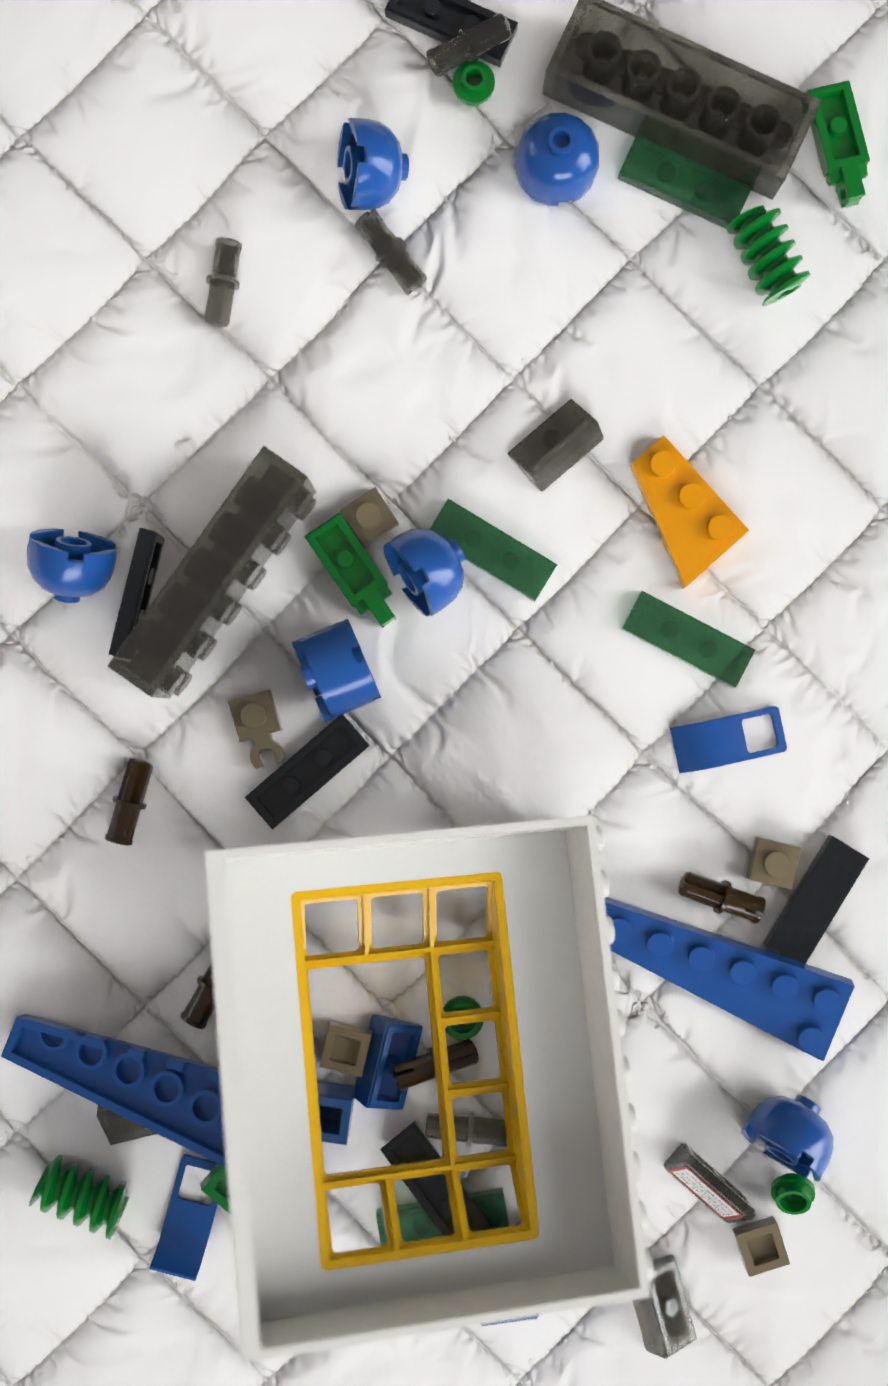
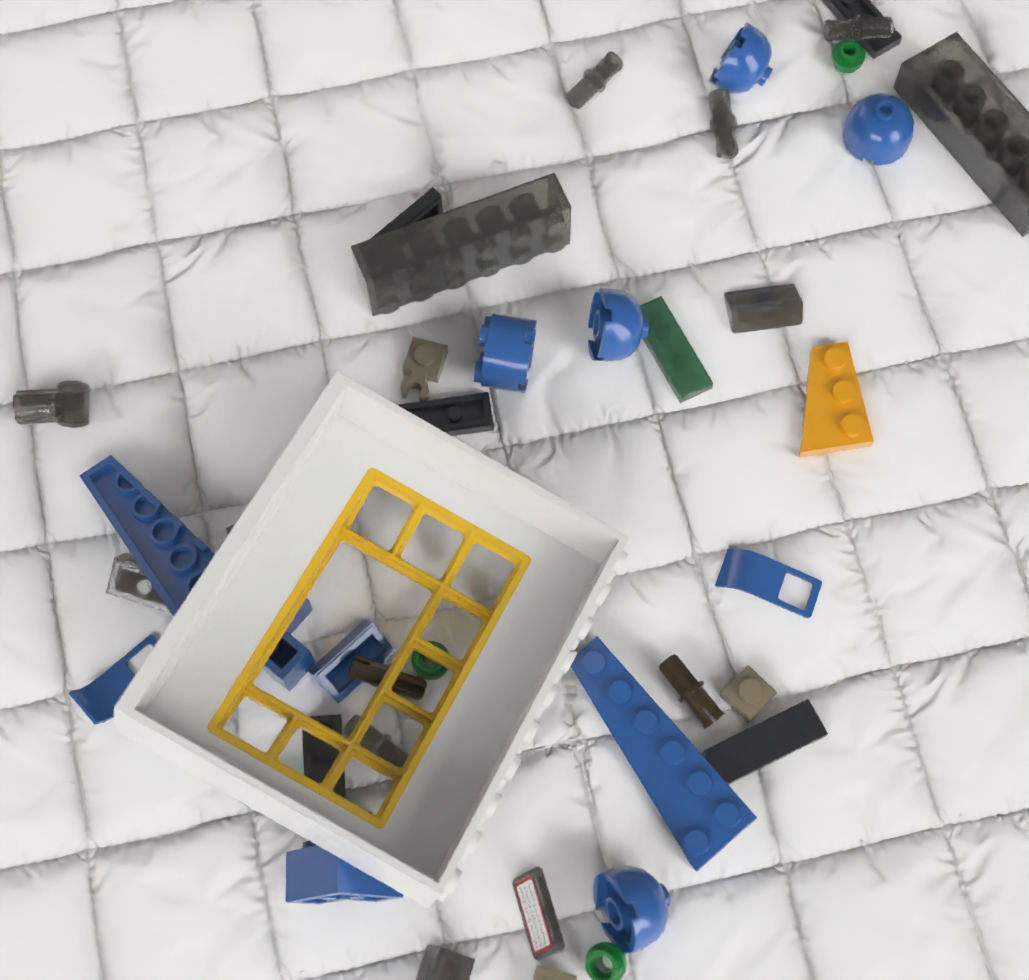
camera: 35 degrees right, 20 degrees down
blue cylinder [27,528,117,603] -> none
green piece [28,1154,130,1240] -> none
dark brown axle [105,758,153,846] -> none
green hinge [304,512,397,628] -> none
dark tan plate [319,1021,373,1077] -> none
dark tan plate [340,487,399,548] -> none
clear green tile [617,135,752,229] -> none
clear green tile [621,591,755,688] -> none
green piece [726,205,811,307] -> none

